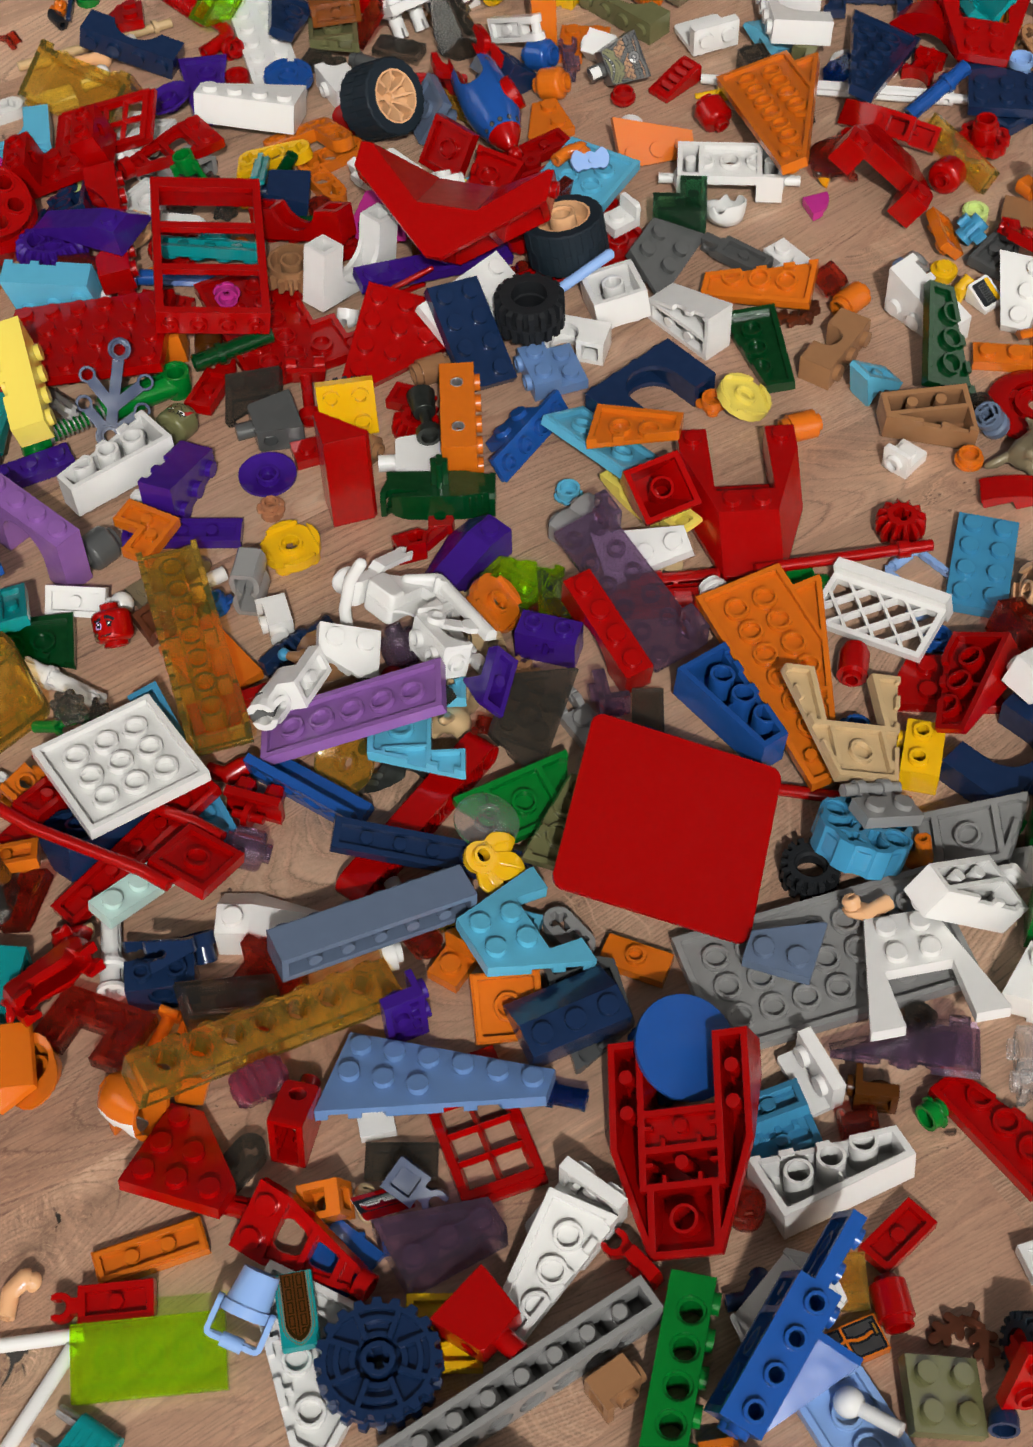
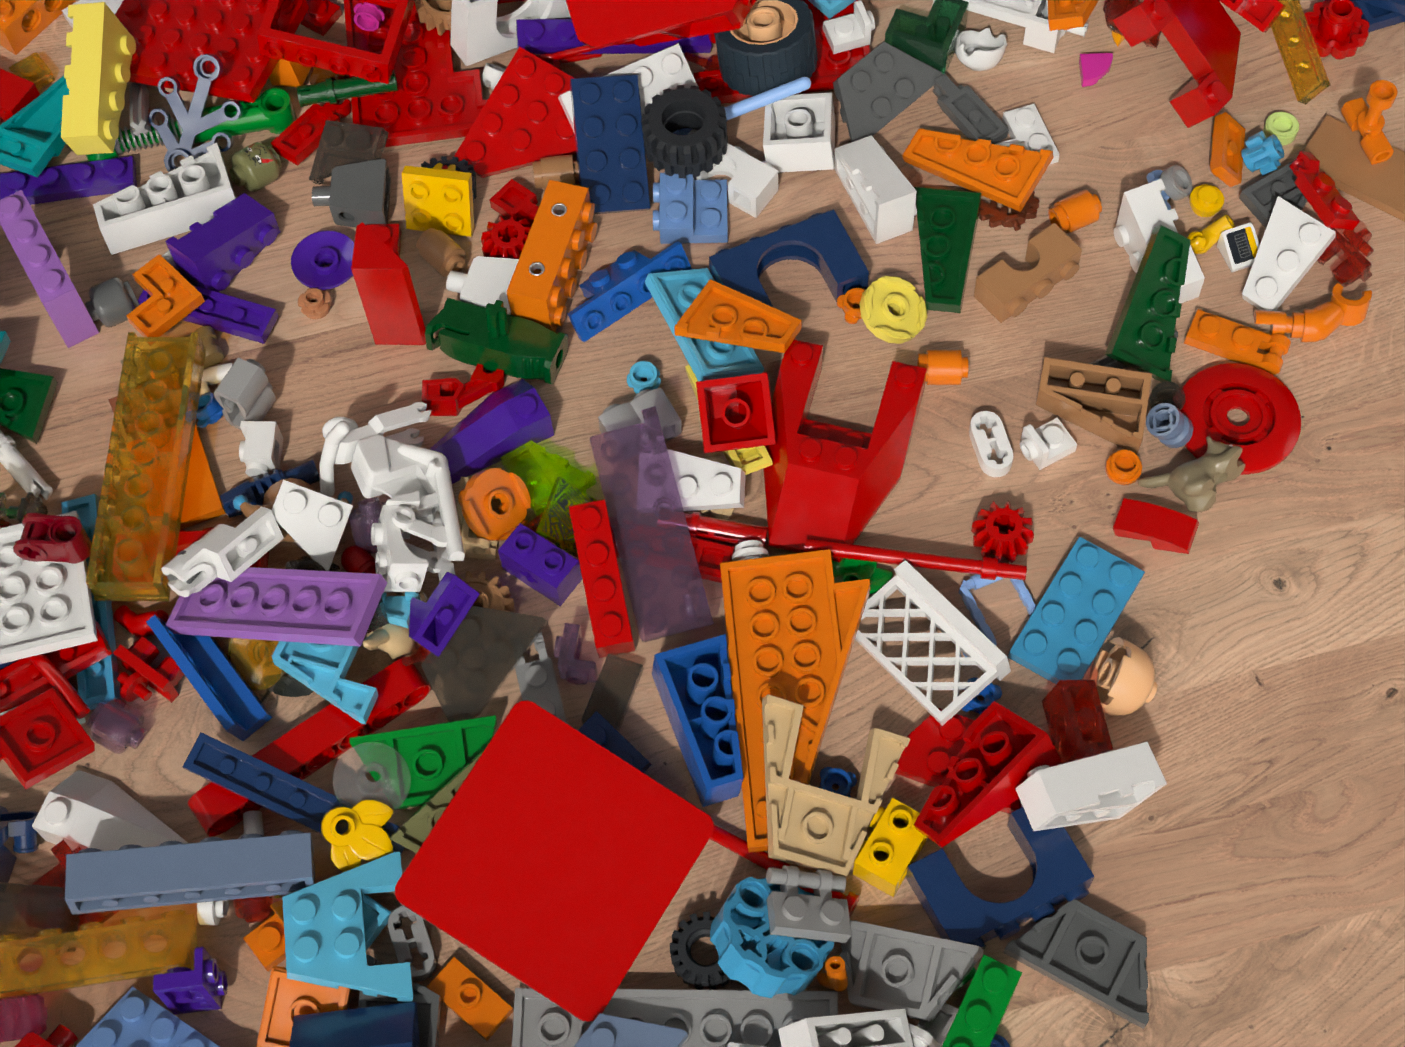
camera: 20 degrees right, 10 degrees up
white plate [45,584,134,618] -> none
red head [91,602,135,649] -> none
yellow plate [260,520,321,576] -> none
red bar [284,355,326,428] -> none
pearl dark grey piece [406,384,441,446] -> none
clear red tile [815,260,849,298] -> none
red brick [836,640,870,687] -> none
light nougat arm [841,893,894,921] -> none
medium azure slope [850,360,903,406] -> none
red head [928,155,967,194] -> none
none -> dark red piece [13,513,93,564]
none -> white beam [969,411,1013,477]

